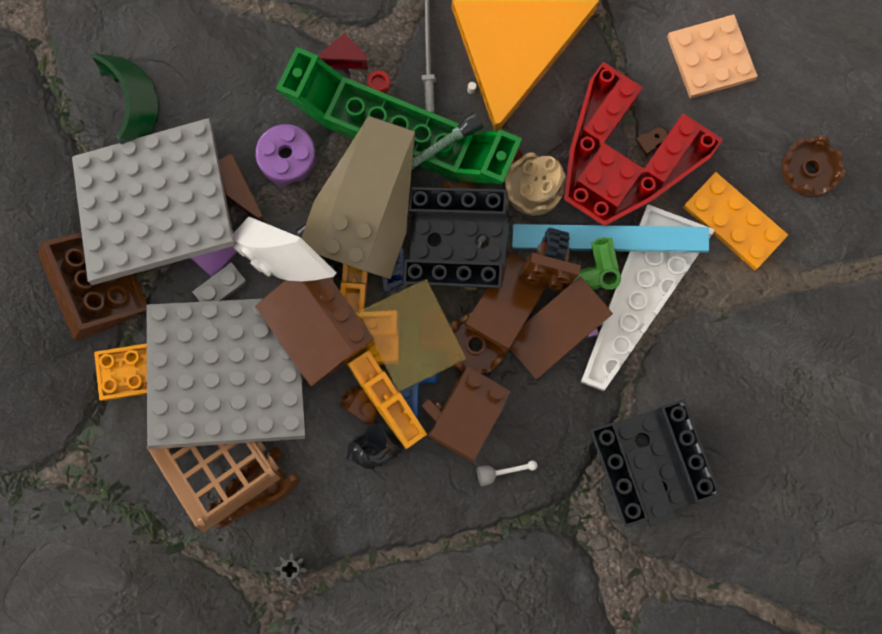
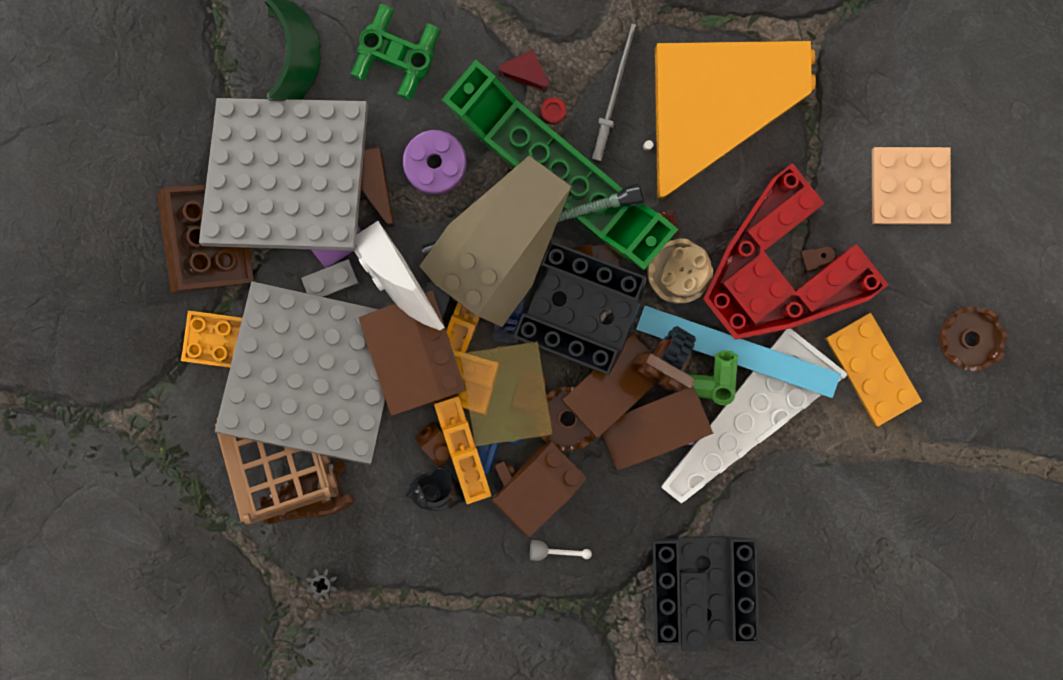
camera: 20 degrees right, 10 degrees up
none -> green piece [350,4,441,101]

